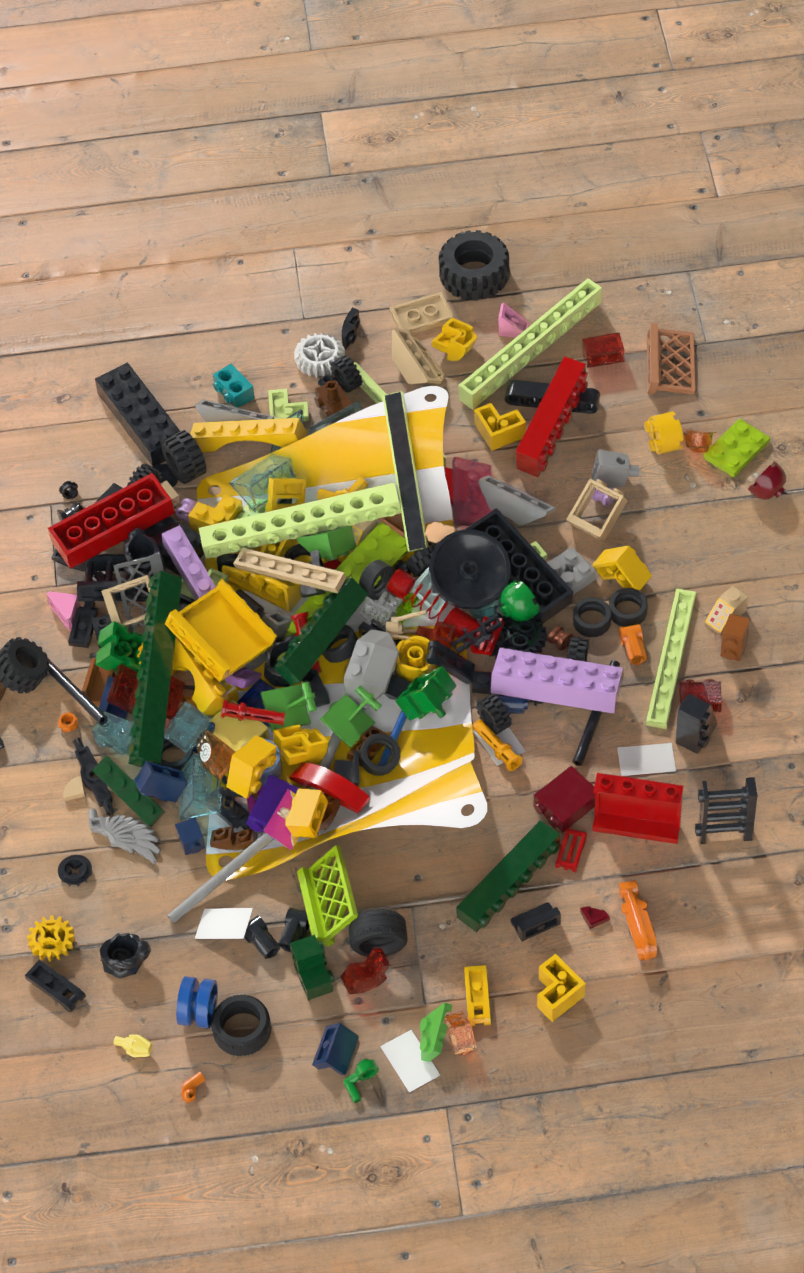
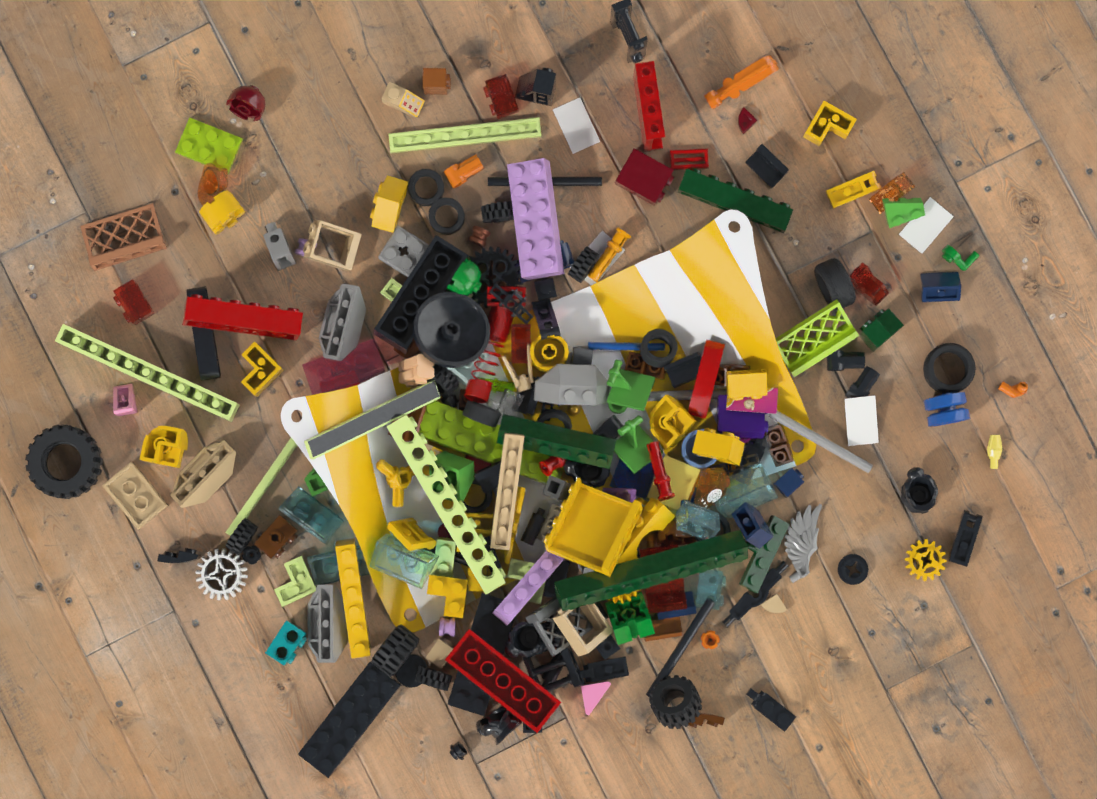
camera: 110 degrees left, 30 degrees up
green brick [395,666,457,720] -> none

